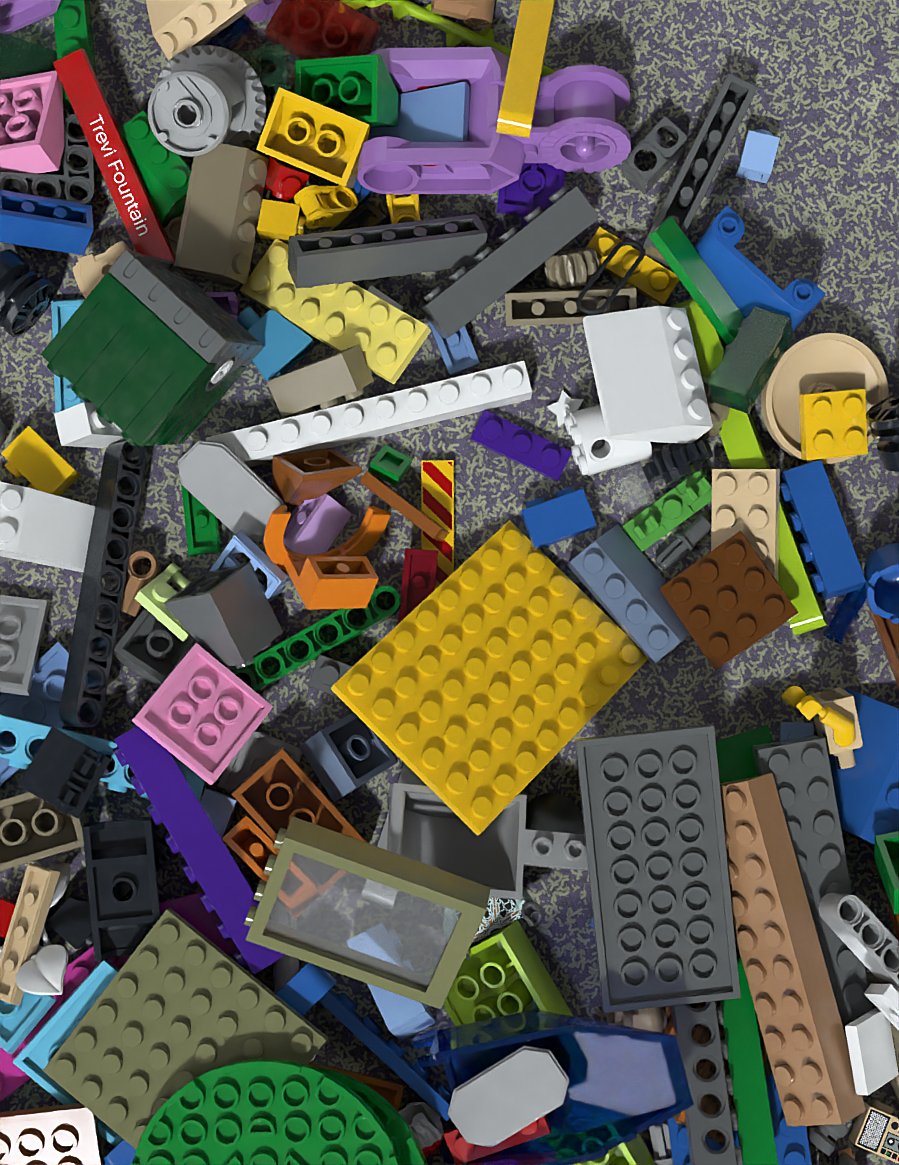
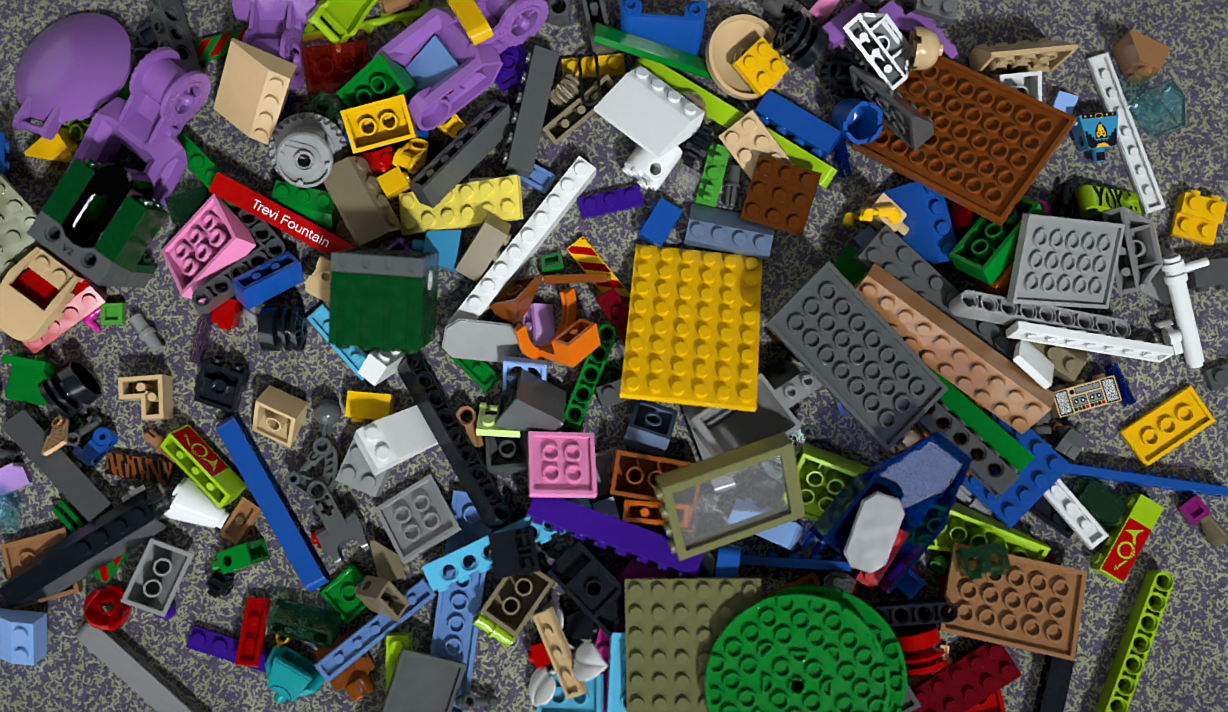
camera: 45 degrees left, 0 degrees up
white piece [547,390,584,427] -> none
clear green brick [708,306,793,414] -> none

